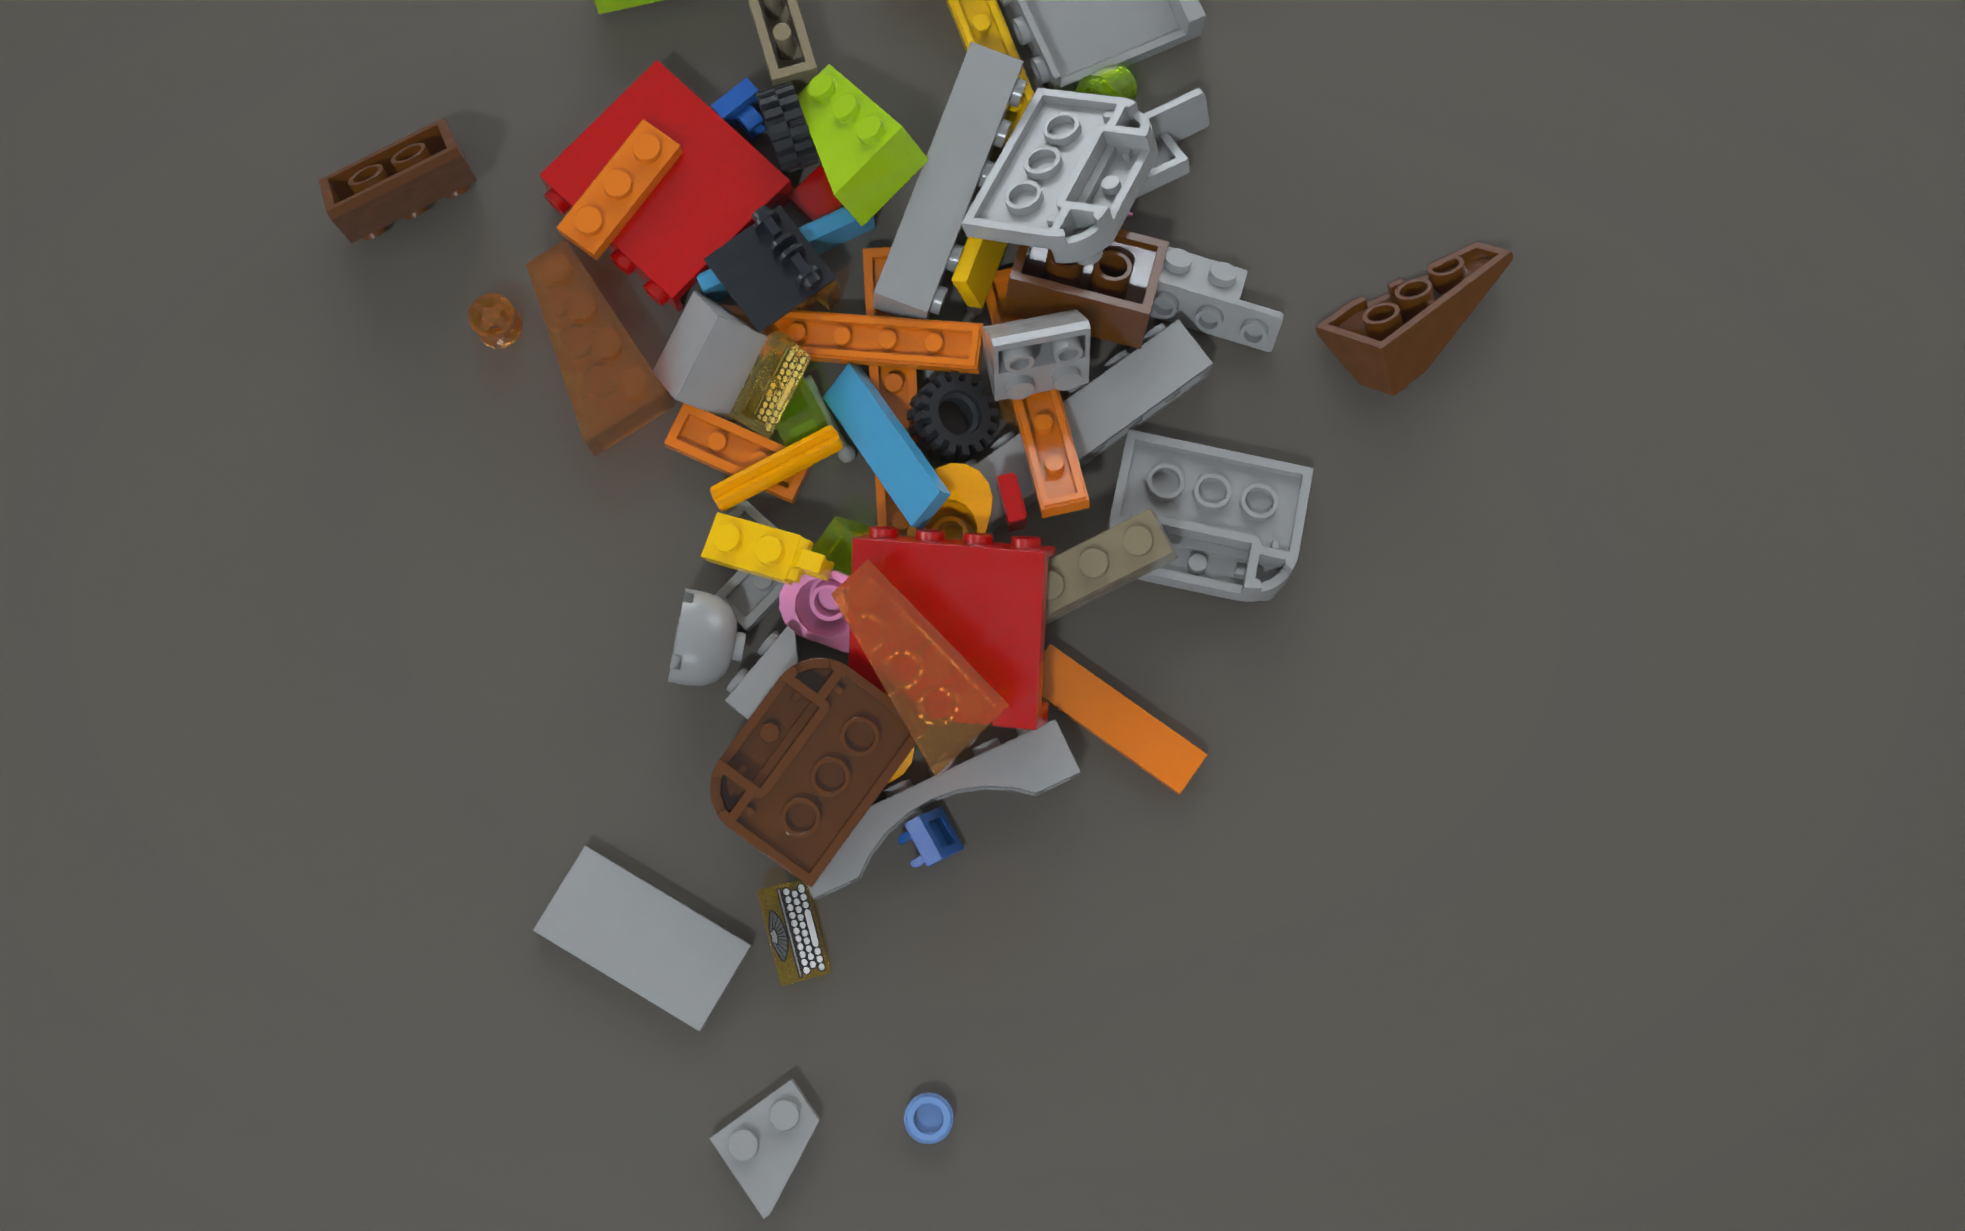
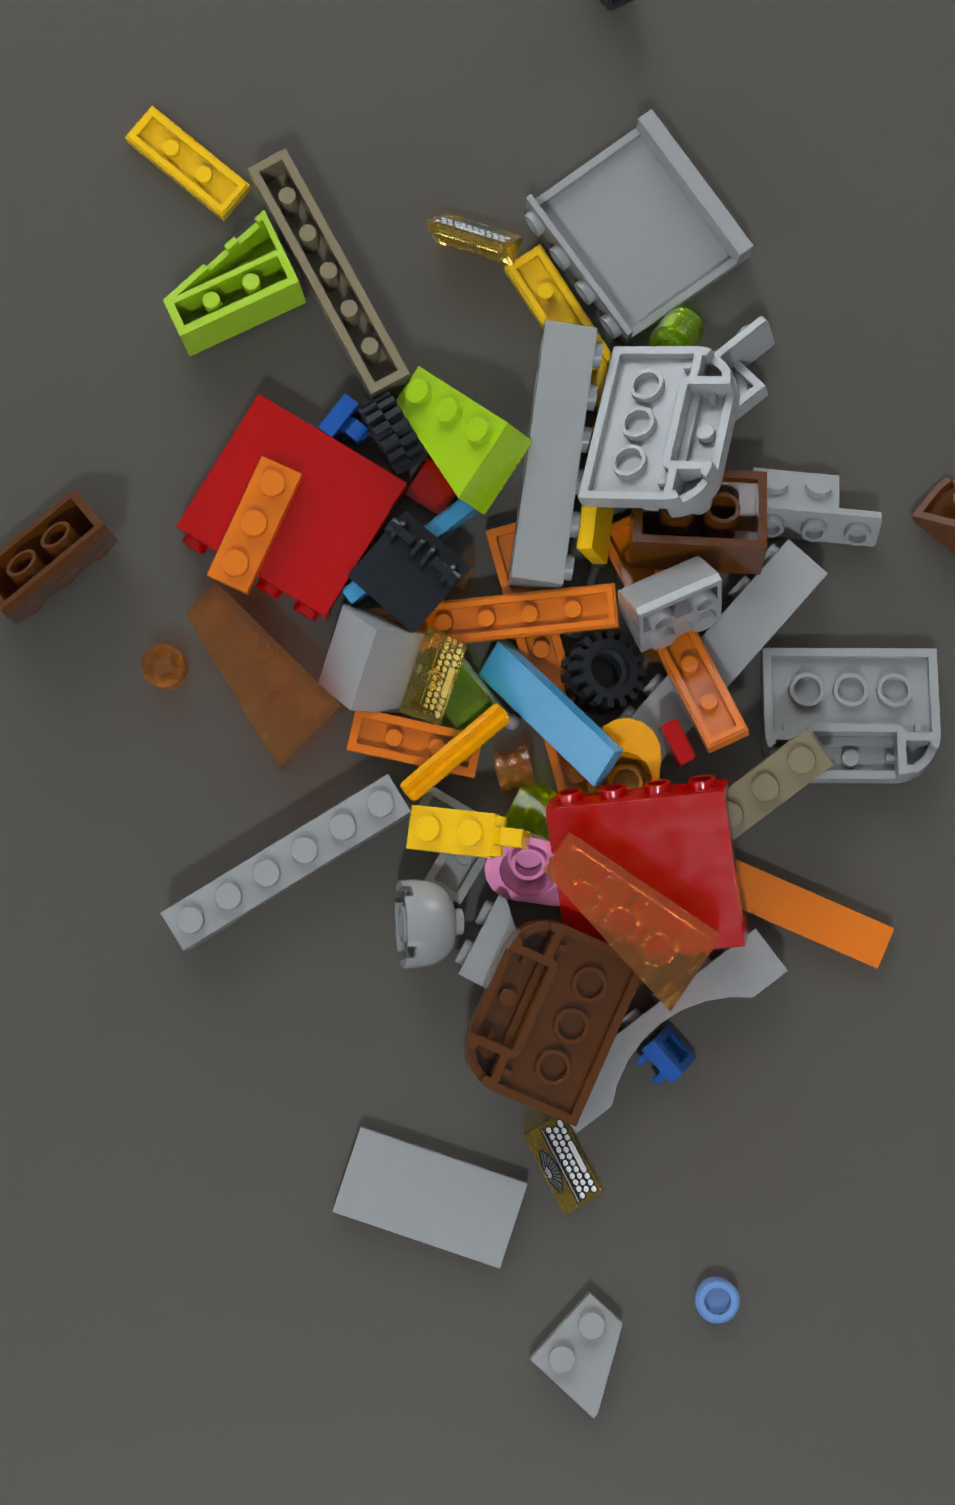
camera: 10 degrees left, 5 degrees up
none -> light grey arch [161,774,411,951]
none -> clear orange wheel [492,745,536,795]

